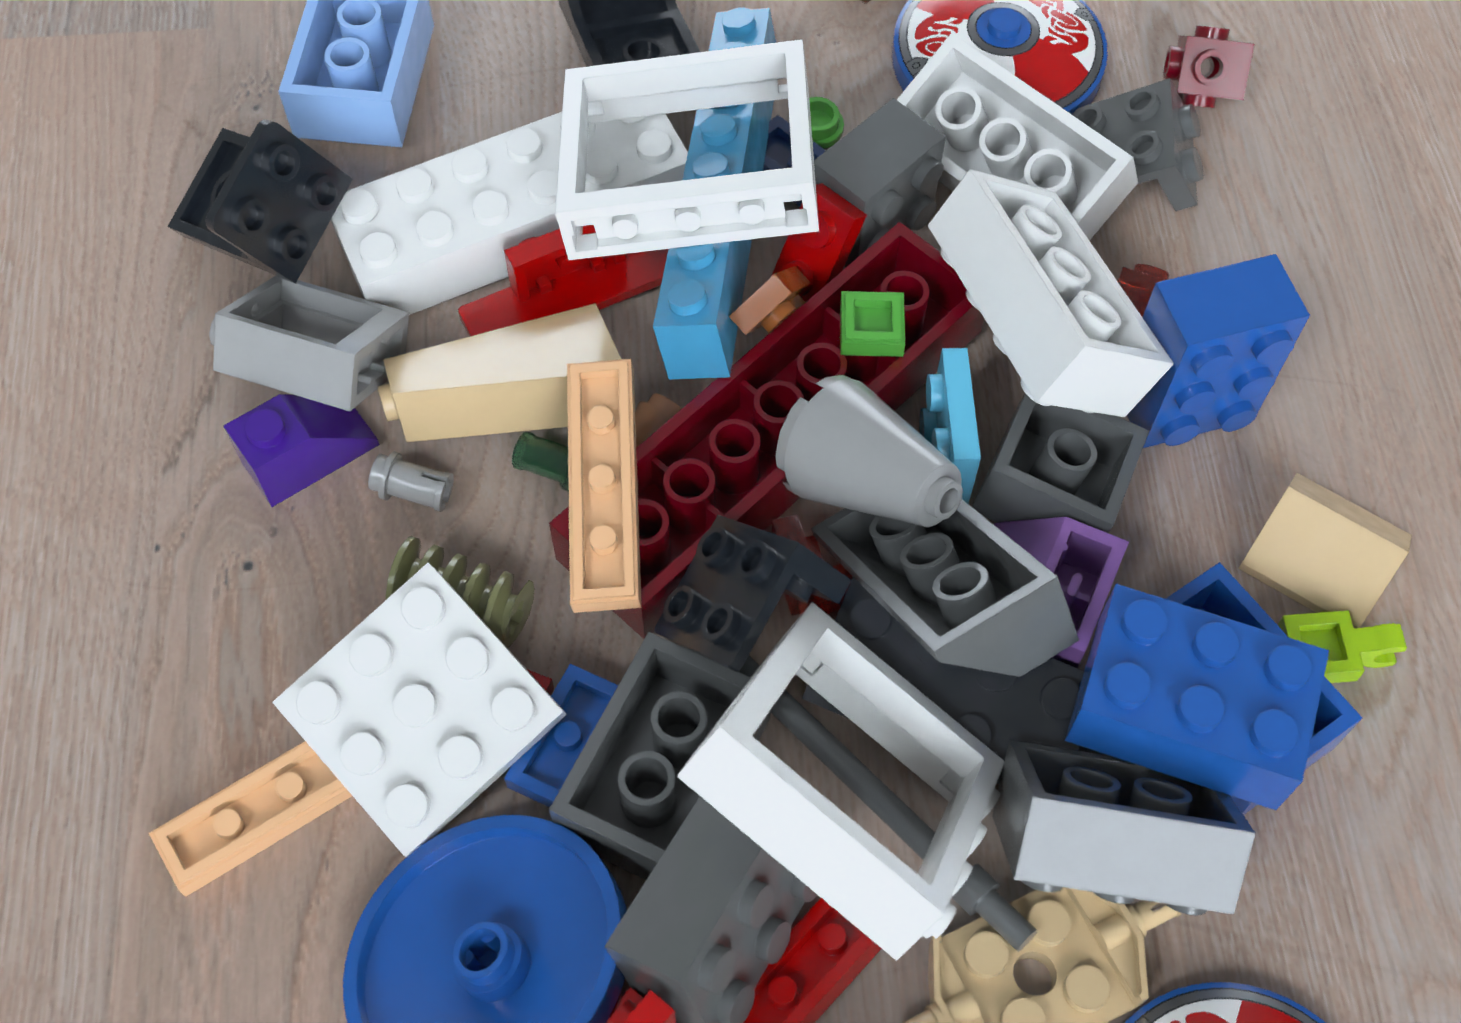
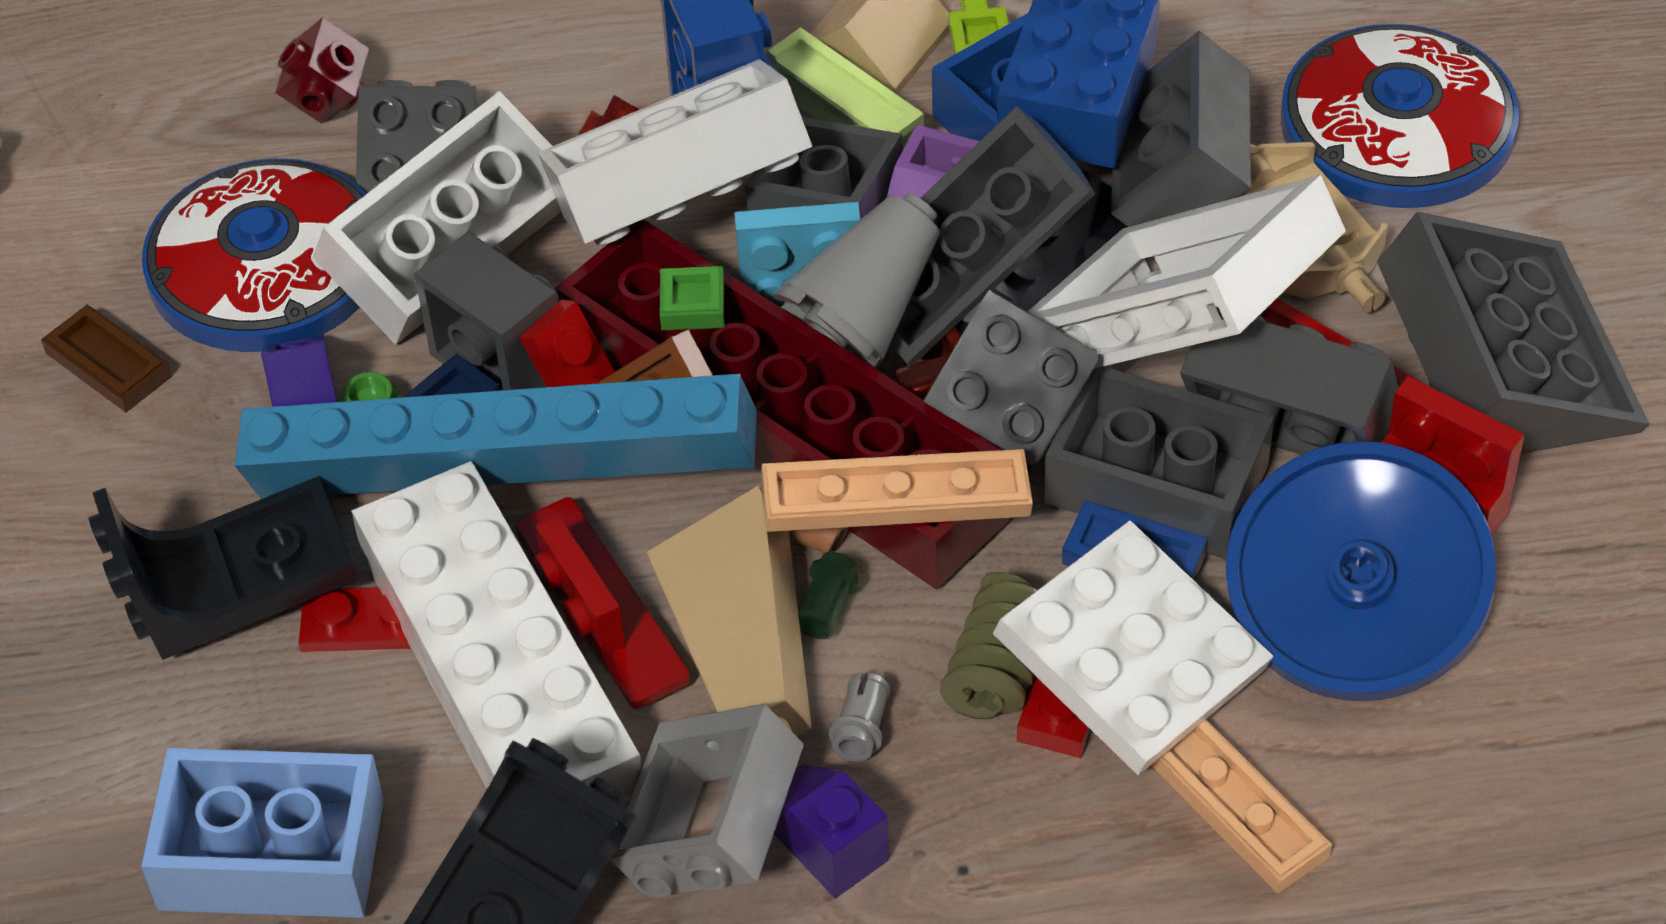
camera: 90 degrees left, 10 degrees down
white window [555,40,819,260] -> none
none -> dark purple slope [261,334,338,407]
none -> yellowish green container [767,27,924,149]

